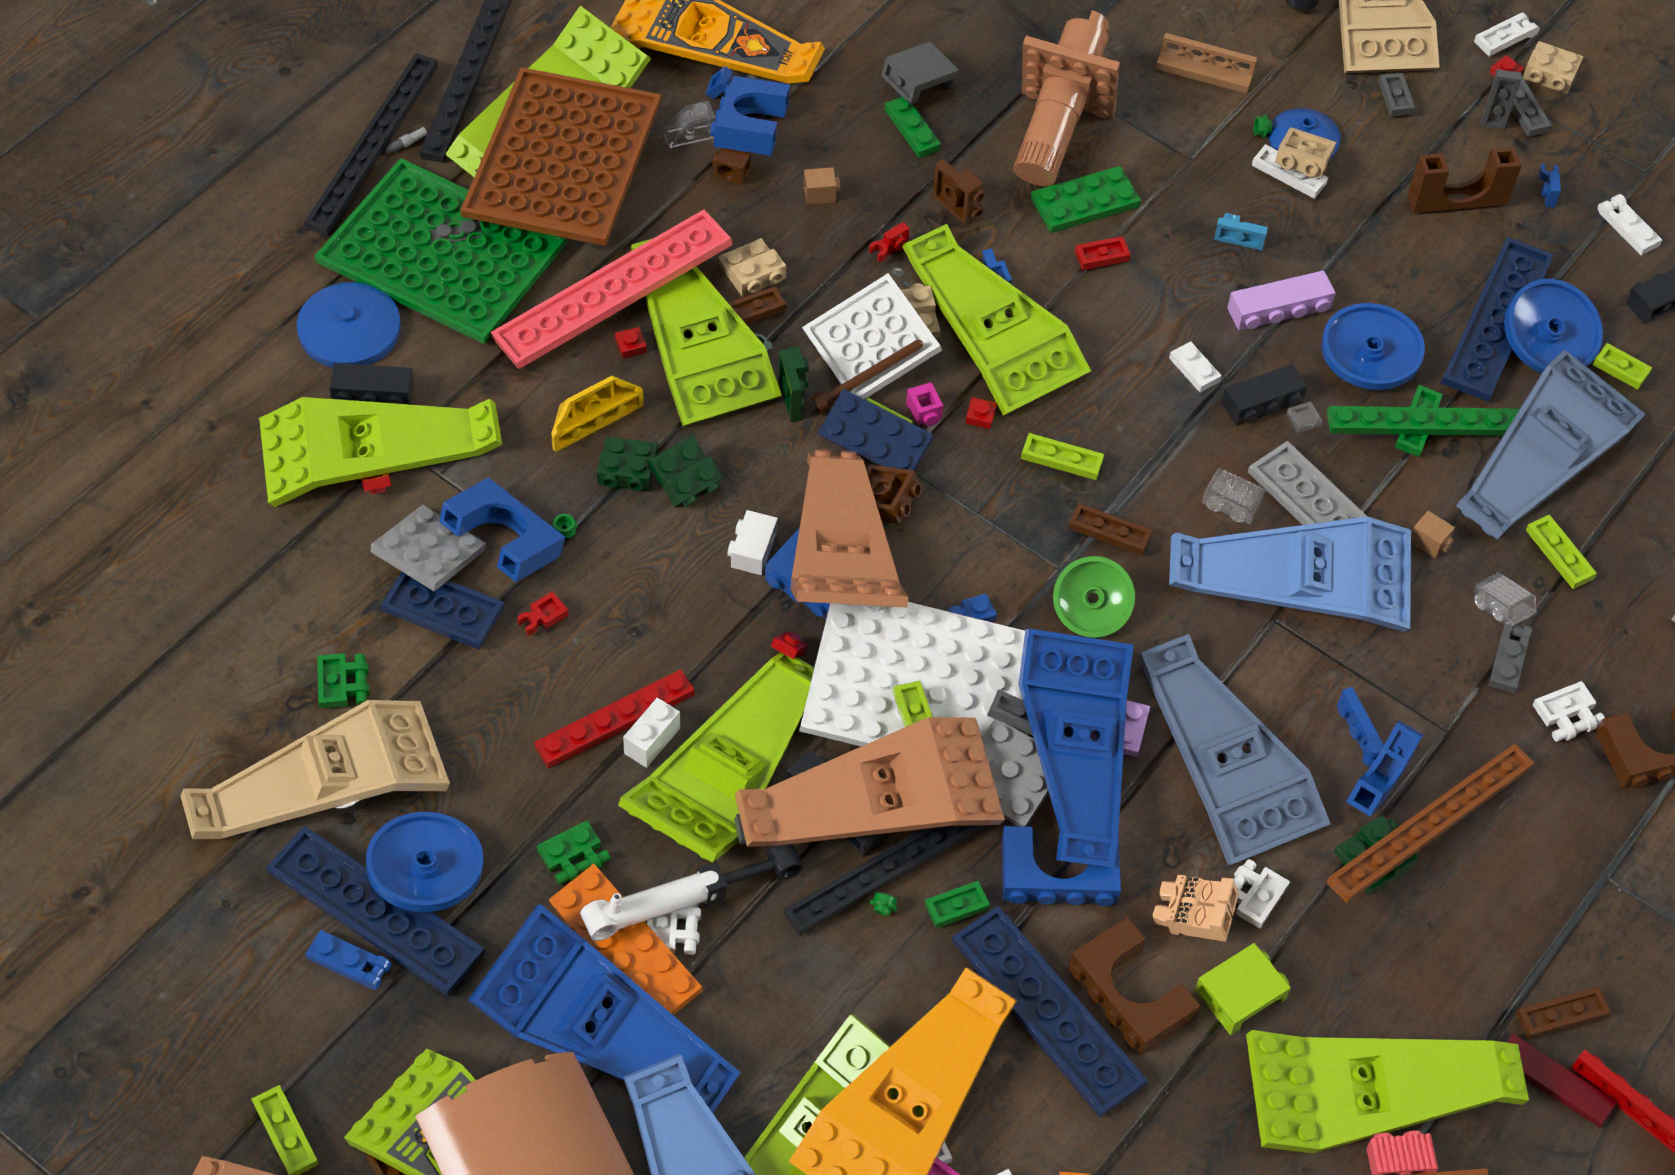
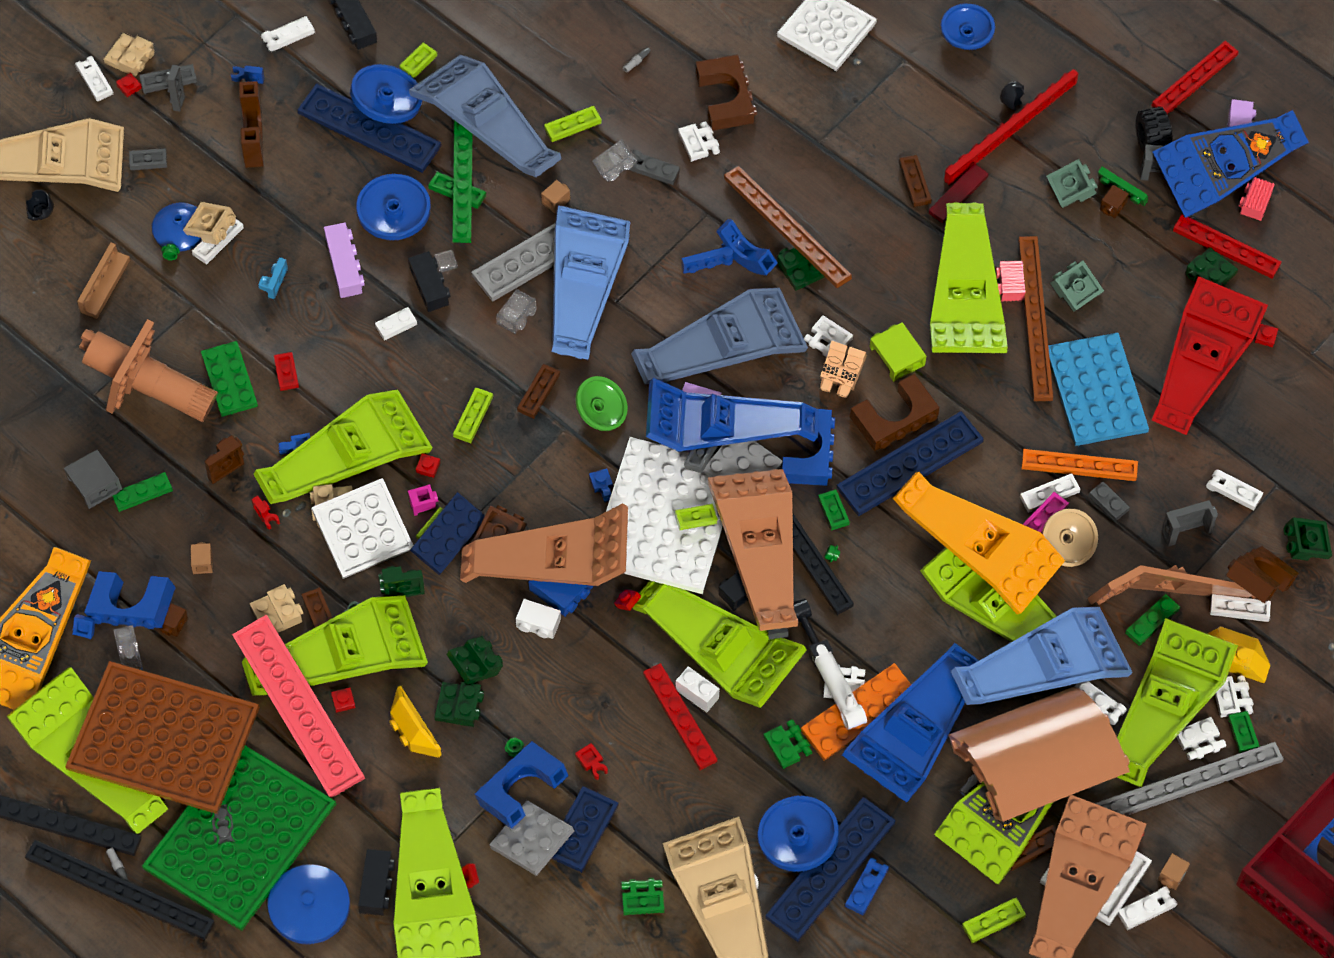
camera: 85 degrees left, 5 degrees up
reddish brown piece [811,339,924,414] -> none

